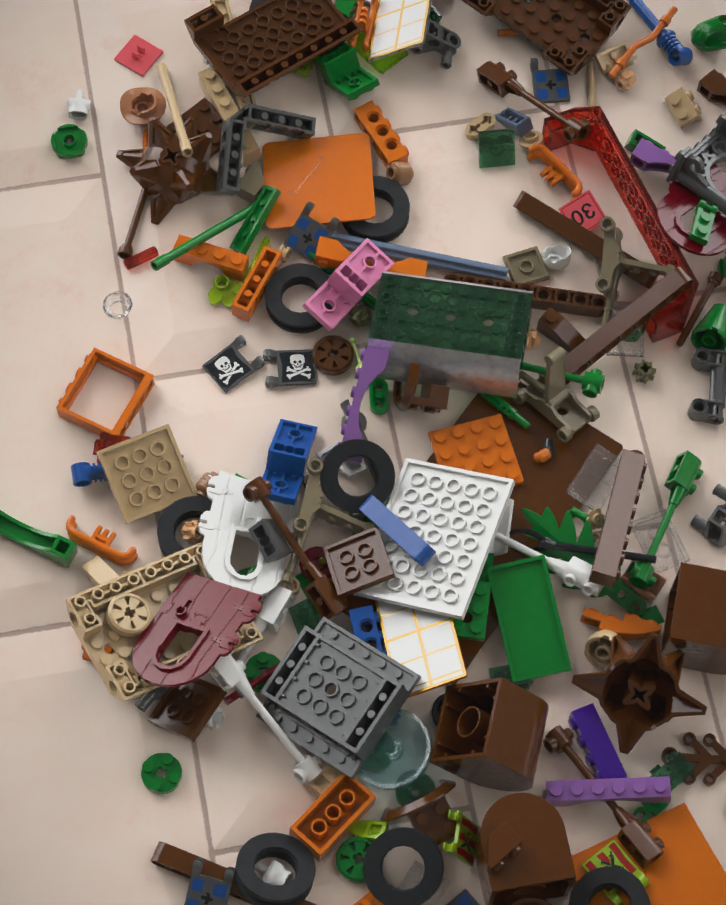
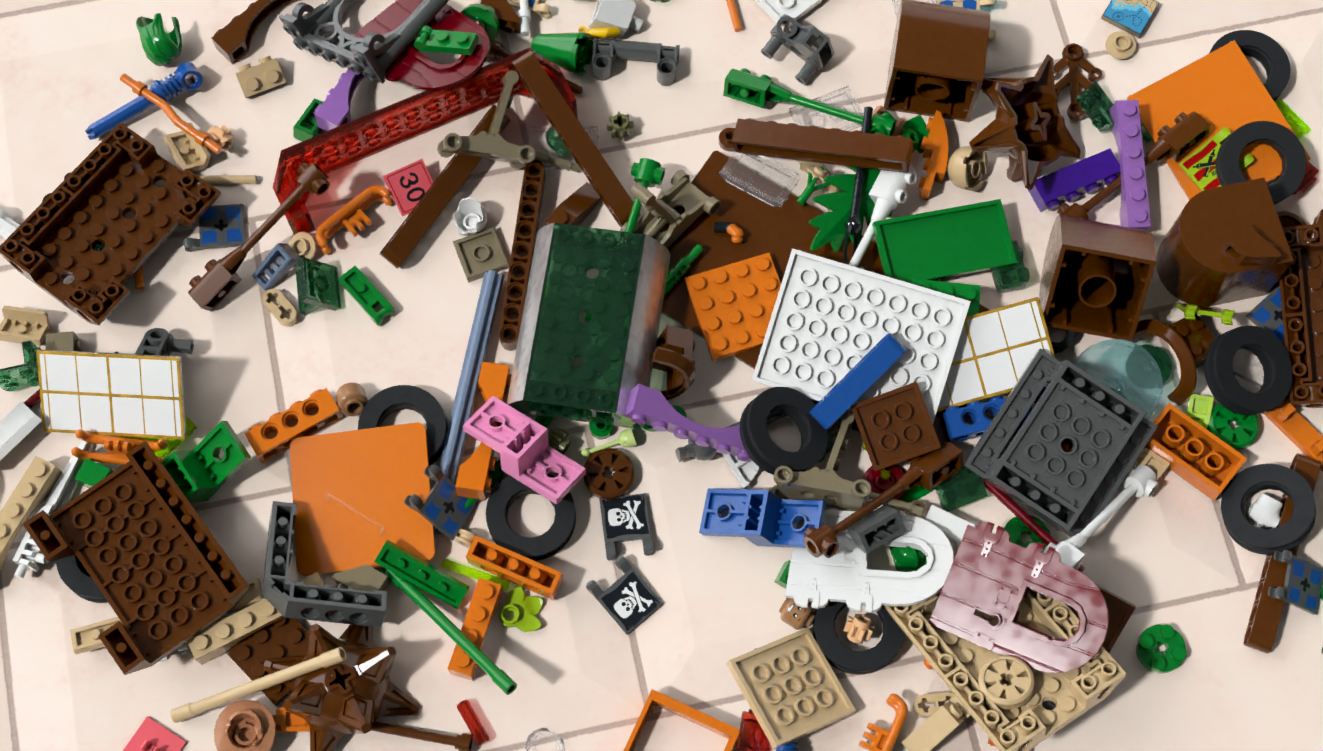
camera: 90 degrees left, 5 degrees up
none -> green plate [338,266,396,326]

